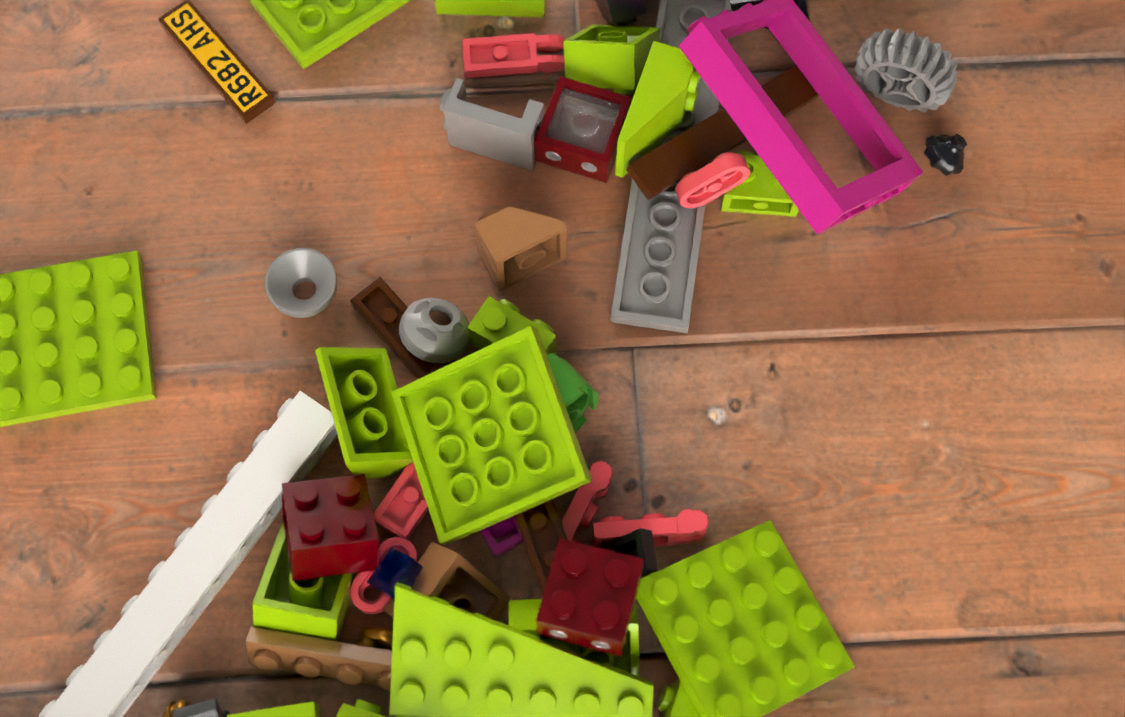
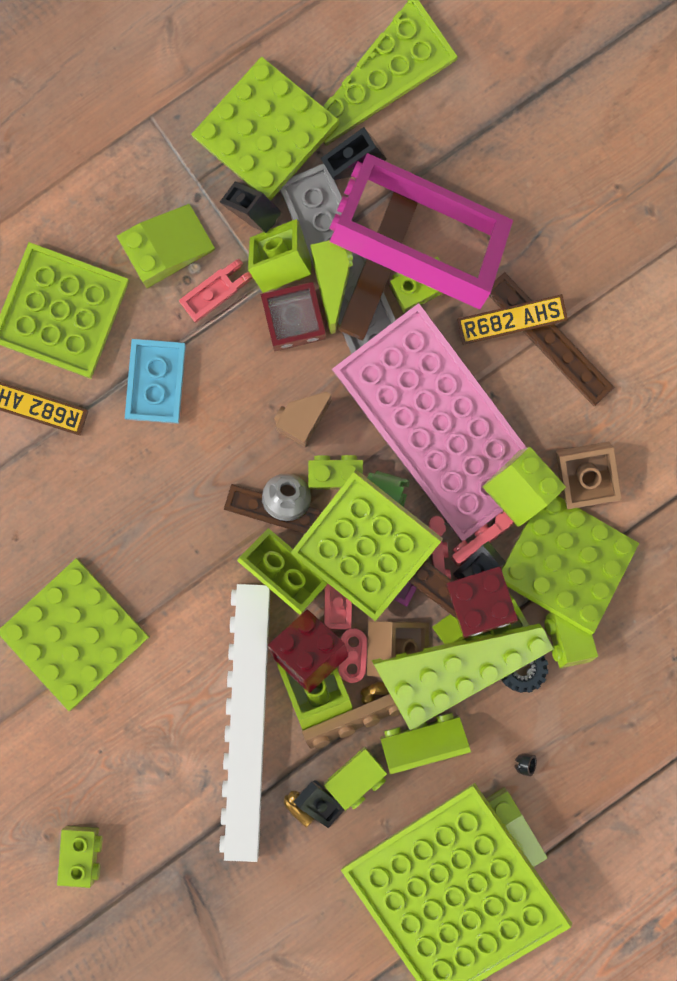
camera: 30 degrees left, 15 degrees up
light grey piece [265,248,337,318] -> none
clear blue plate [367,547,423,600] -> none
light grey panel [440,78,544,171] -> none
coral plate [675,152,750,208] -> none
light grey gear [854,28,958,112] -> none
black piece [924,133,967,176] -> none
none -> medium azure plate [125,339,186,424]
none -> bright pink plate [332,303,527,542]
none -> tile [457,294,568,345]
none -> lime slope [482,447,566,527]
none -> reddish brown tile [489,272,615,406]
none -> medium nougat slope [556,441,621,509]

